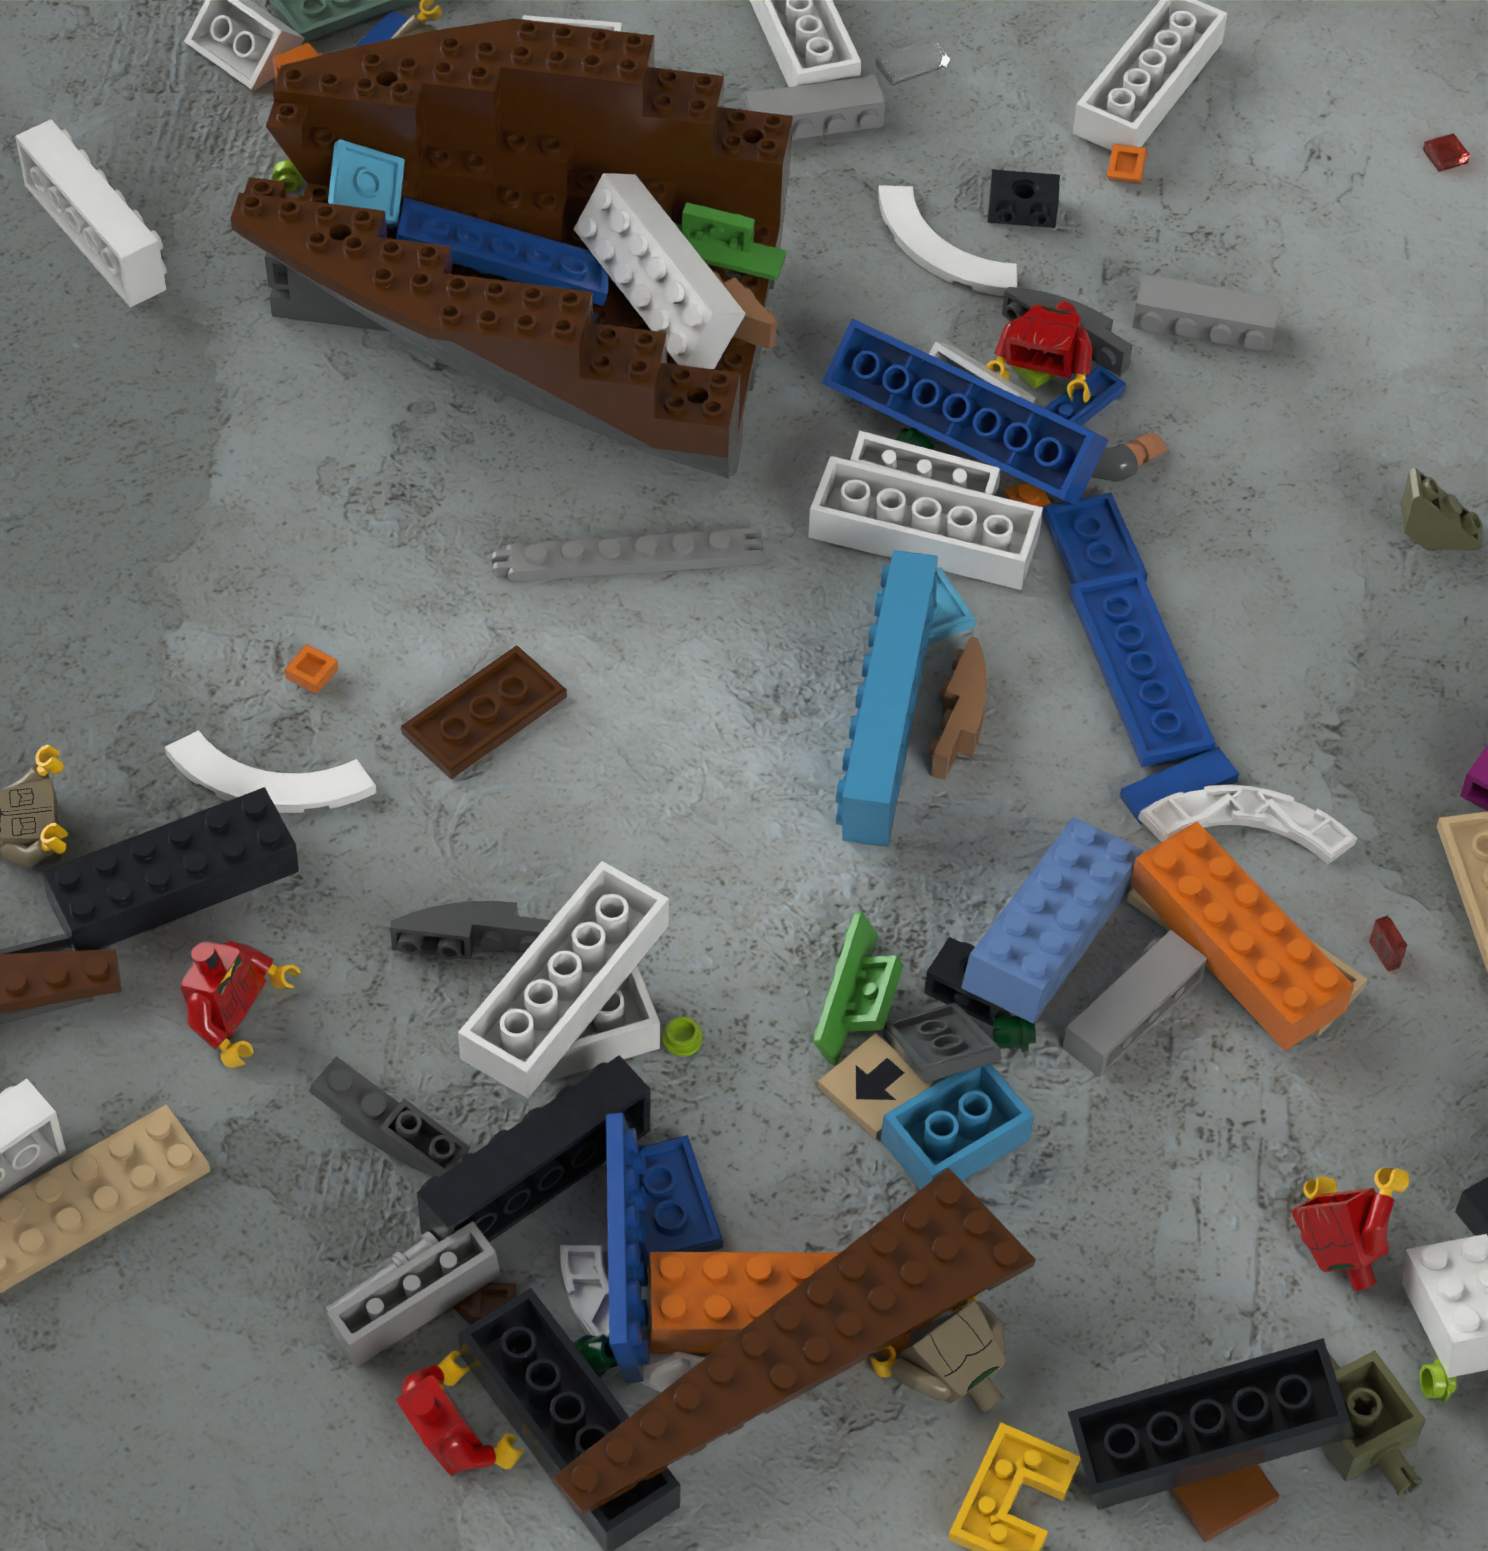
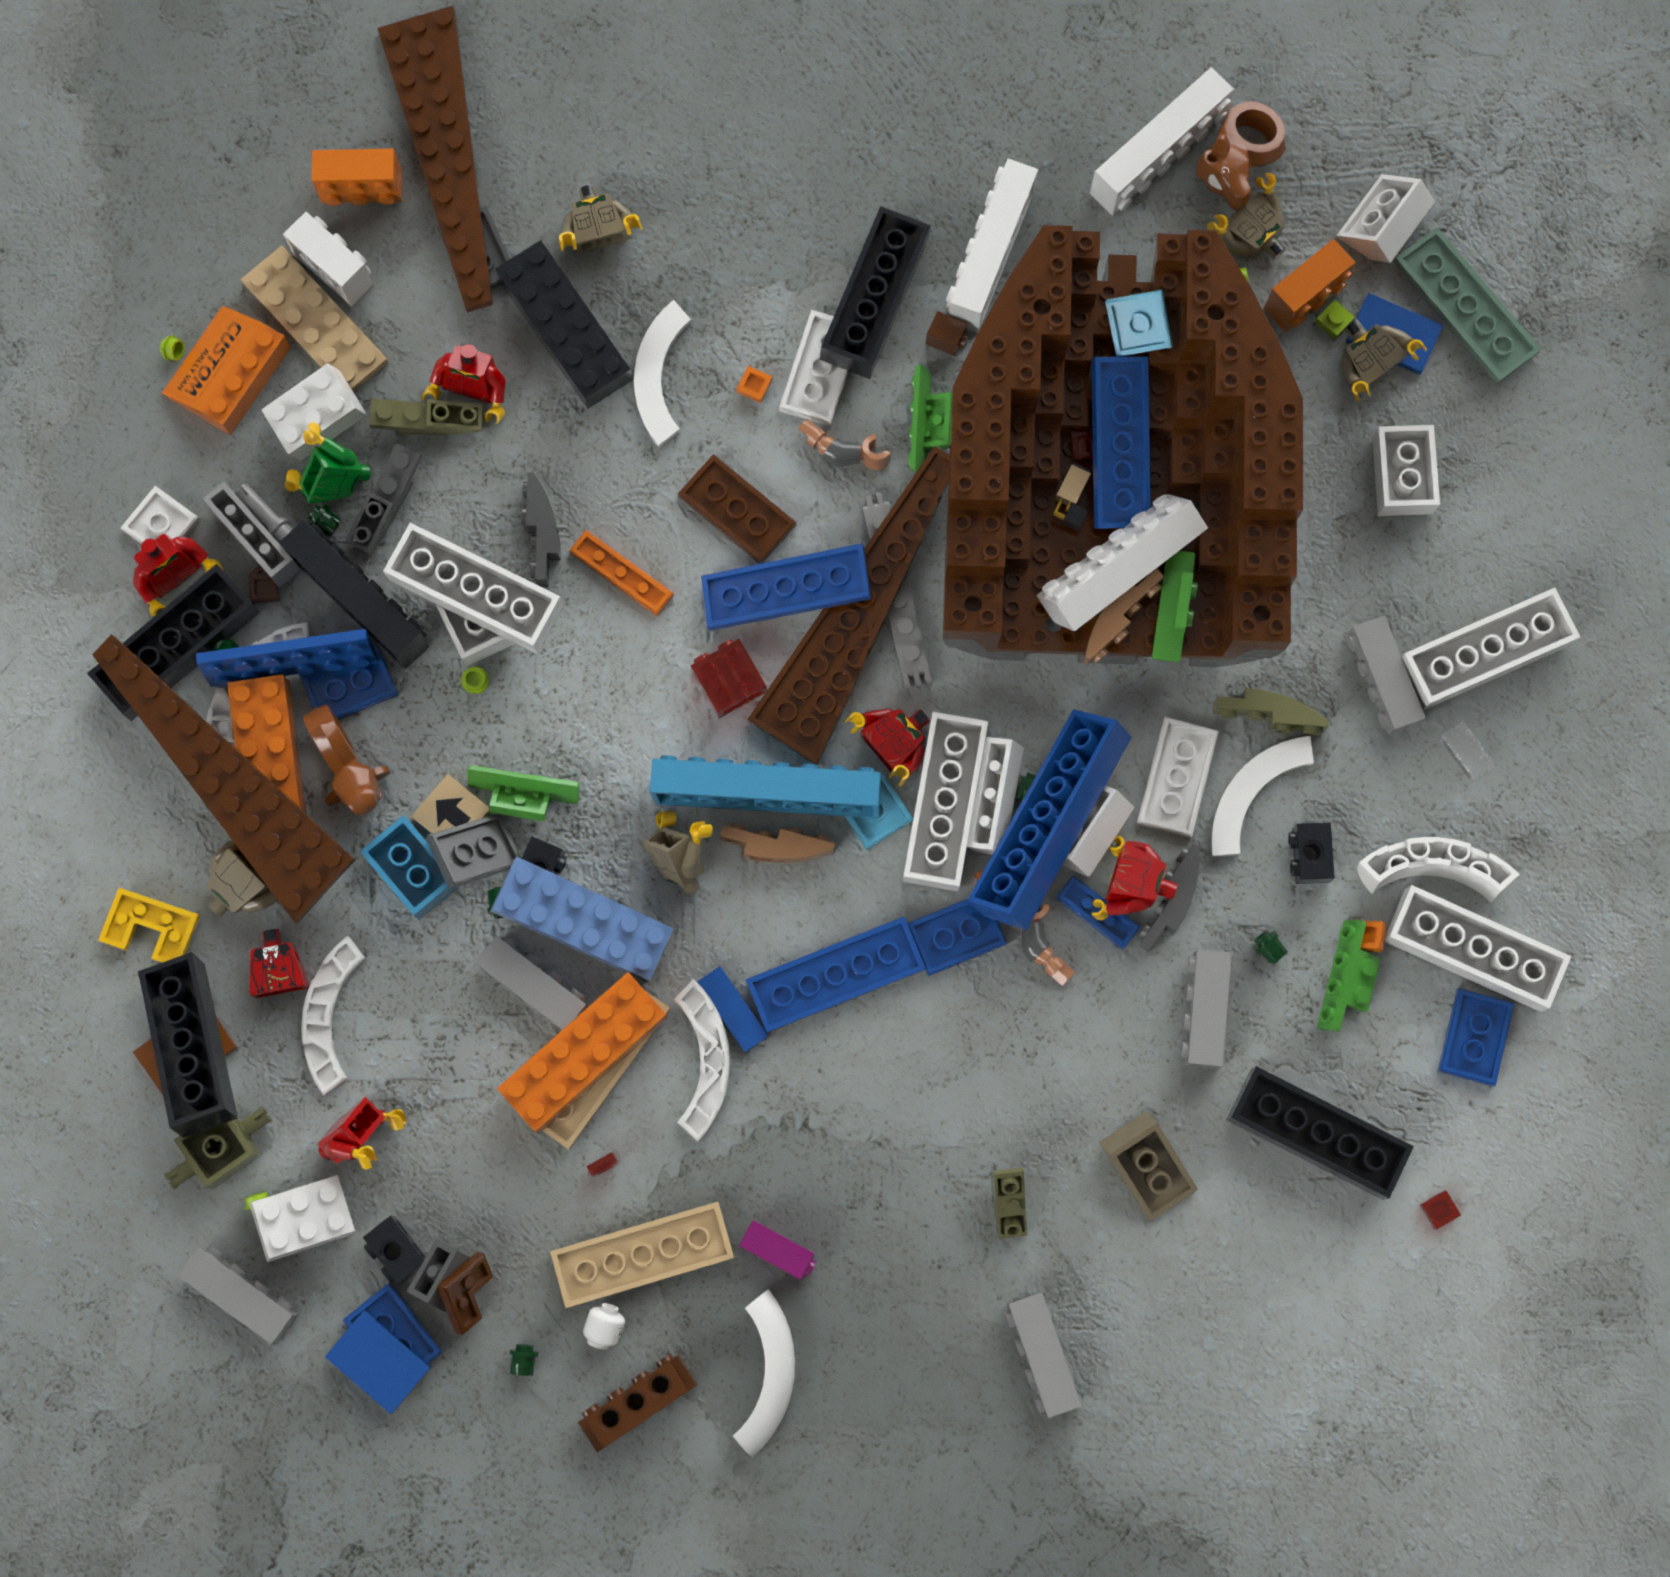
camera: 85 degrees right, 25 degrees up
none -> white tile [121,486,200,544]
none -> lime plate [160,335,185,362]
none -> orange slope [162,305,291,436]
none -> red torso [249,929,309,999]
none -> white brick [261,363,367,461]
none -> green torso [285,422,371,503]
none -> white tile [301,936,366,1096]
none -> dark orange animal [303,704,391,816]
none -> dark green hose [308,504,341,537]
none -> olive slope [369,398,482,435]
none -> orange tile [569,530,674,617]
none -> dark tan torso [641,811,713,894]
none -> clear red brick [690,639,767,719]
none -> blue plate [701,543,872,631]
none -> reddish brown wing [748,446,950,765]
none -> white tile [779,310,849,426]
none -> nougat piece [798,419,891,470]
none -> black brick [820,206,931,379]
none -> red torso [845,708,930,787]
none -> bright green bracket [908,365,952,473]
none -> reddish brown brick [926,311,969,356]
none -> white brick [945,158,1038,334]
none -> dark tan slope [1099,1111,1198,1221]
none -> white tile [1136,716,1219,839]
none -> dark orange animal [1196,101,1286,211]
none -> dark tan torso [1207,173,1286,260]
none -> olive slope [1213,688,1329,736]
none -> black brick [1226,1066,1414,1200]
none -> dark green hose [1253,931,1288,964]
none -> bright green bracket [1317,920,1381,1031]
none -> white brick [1357,837,1520,903]
none -> blue tile [1438,988,1515,1087]

